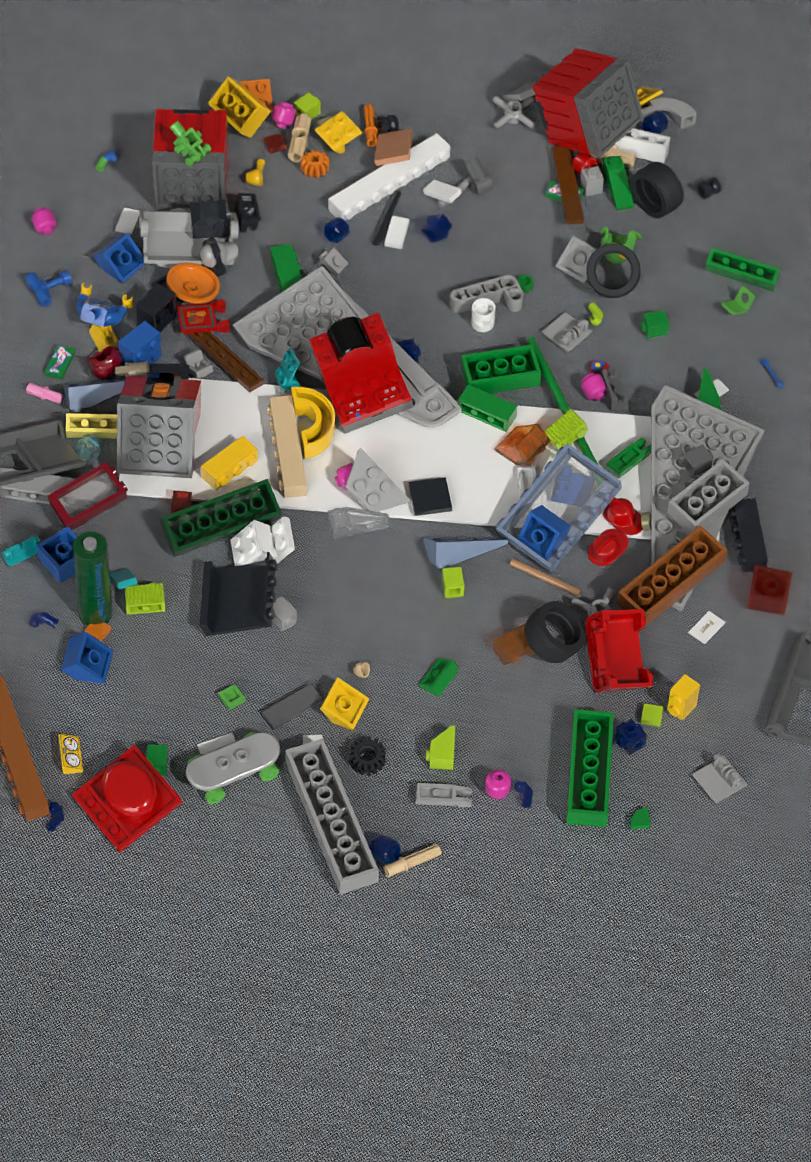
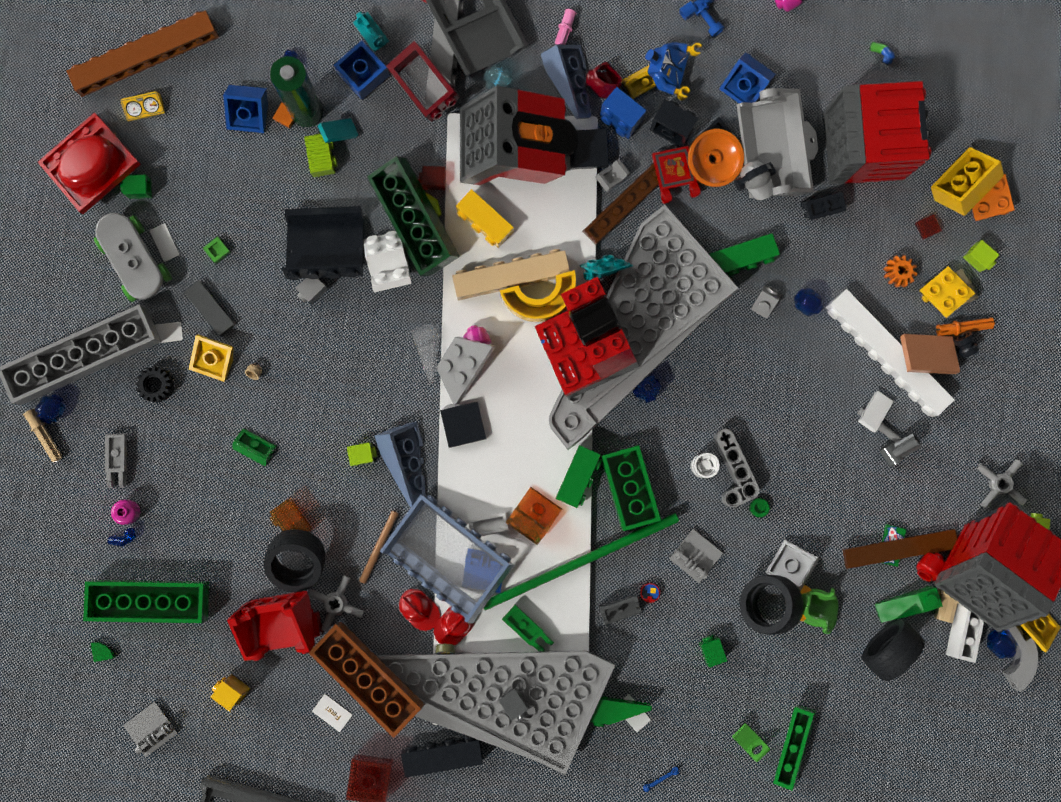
camera: 85 degrees right, 30 degrees up
tile [45,344,76,380] -> none
clear blue arm [45,802,64,832] -> none
light yellow brick [66,413,117,439] -> none
white sticker [115,208,139,234] -> none
dark tan hinge [115,361,150,379] -> none
bright green piece [170,121,211,166] -> none
black slope [190,200,228,238] -> none
yellow bar [246,159,265,186] -> none
dark pink head [272,101,296,128] -> none
tan piece [288,114,311,163] -> none
black bar [372,190,402,246] -> none
white tile [385,216,410,249] -> none
clear blue brick [421,213,453,243] -> none
lime slope [426,725,455,770] -> none
light grey tile [502,82,538,101] -> none
blue slope [517,505,571,561] -> none
lime brick [543,409,588,451] -> none
light grey brick [580,166,604,196] -> none
dark pink head [581,373,607,401] -> none
lime arm [588,302,604,326] -> none
clear blue brick [615,719,647,755] -> none
lime tile [641,703,663,727] -> none
light grey brick [667,459,750,534] -> none
black wheel [697,177,722,200] -> none

